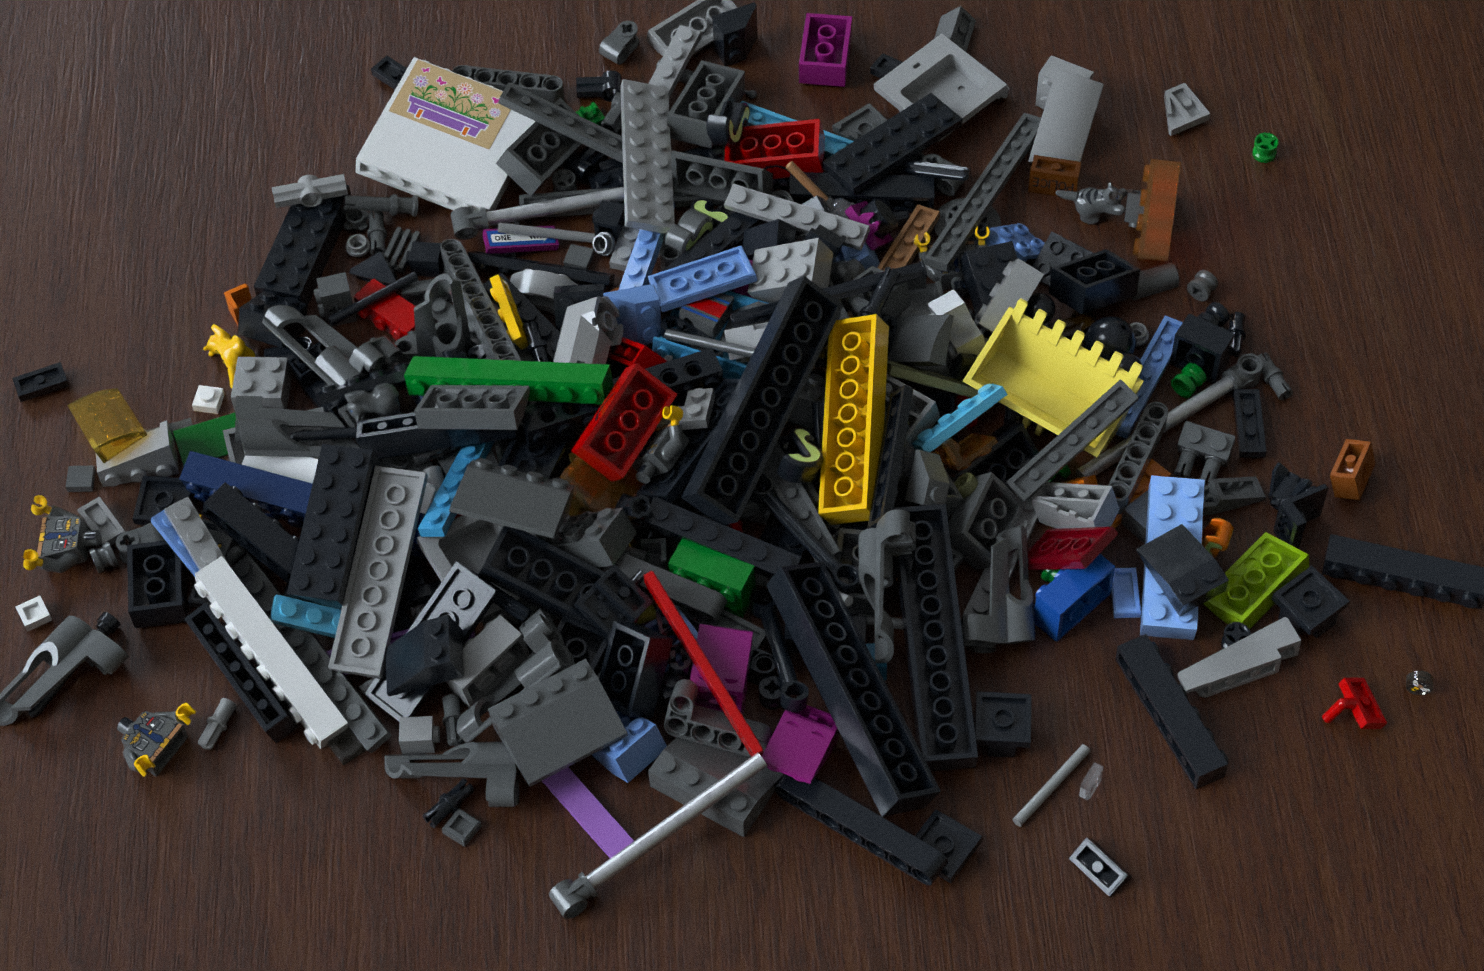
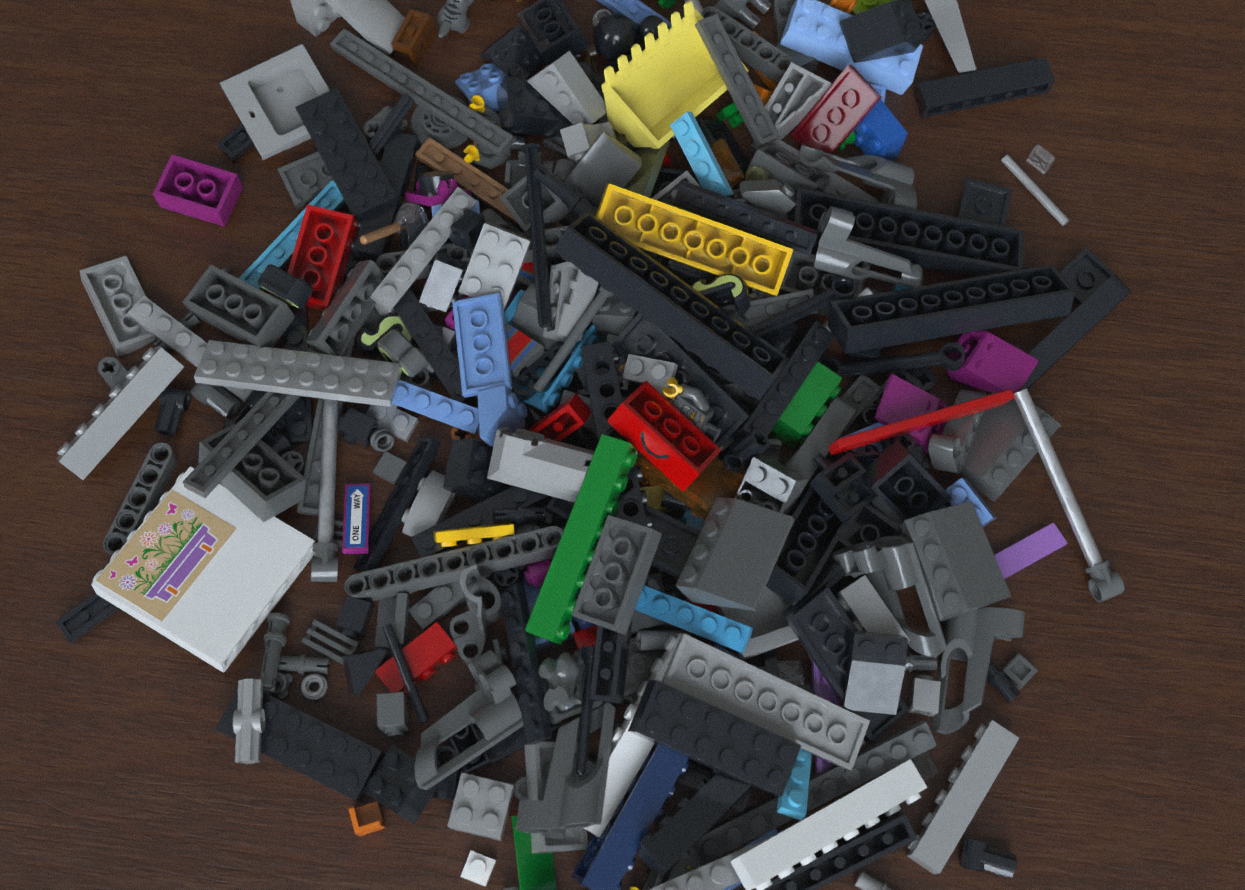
camera: 85 degrees left, 15 degrees up
yellow animal [203,324,256,388] -> none
light grey bar [498,223,595,243] -> none
green tile [576,102,605,126] -> none
black slope [712,2,758,66] -> none
dark grey panel [934,6,976,52] -> none
black slope [1069,837,1133,897] -> none
none -> light grey brick [57,346,184,480]
none -> light grey brick [907,720,1019,875]
none -> black piece [960,839,1017,878]

